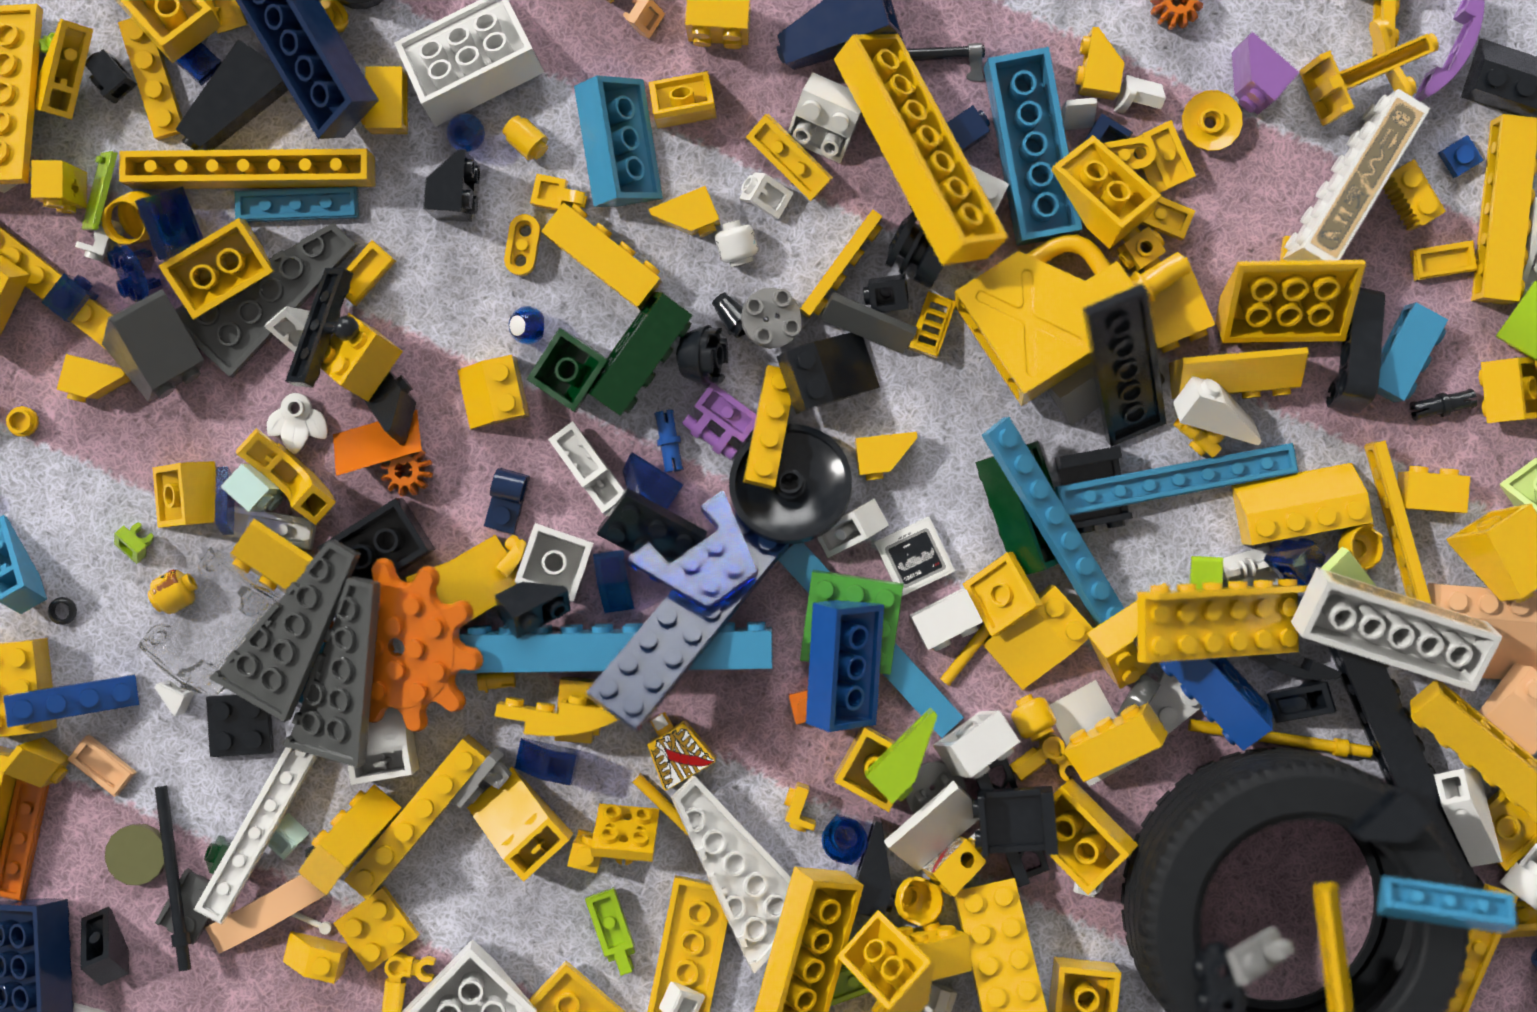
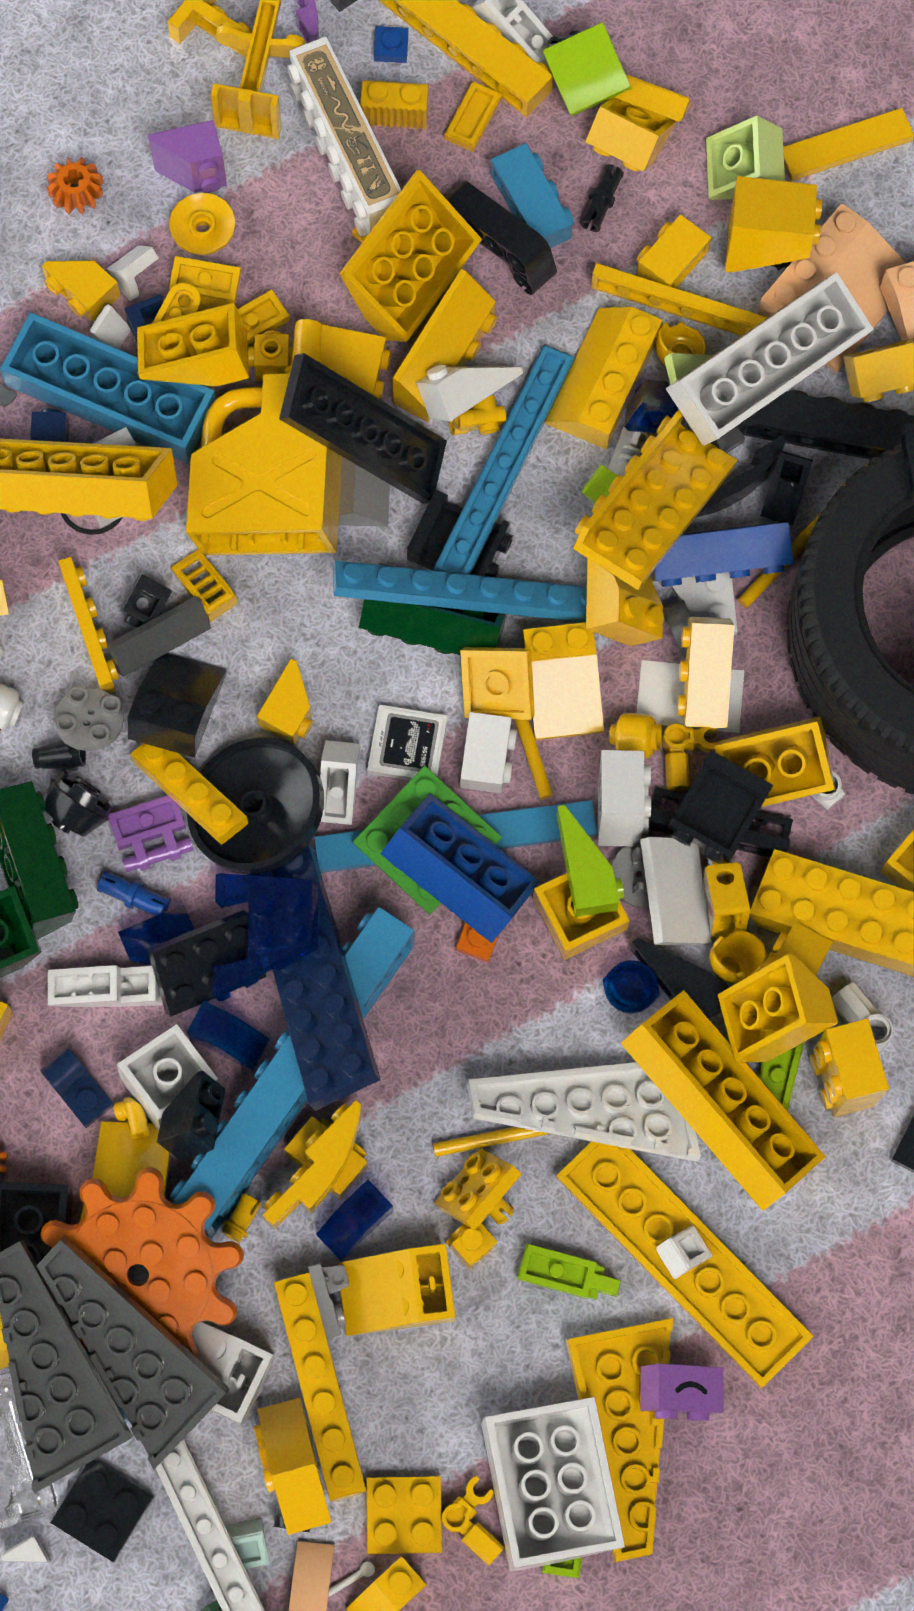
camera: 60 degrees left, 15 degrees down
torso [647,712,717,791] -> none
yellow bracket [784,781,816,832] -> none
black wheel [885,211,944,289] -> none

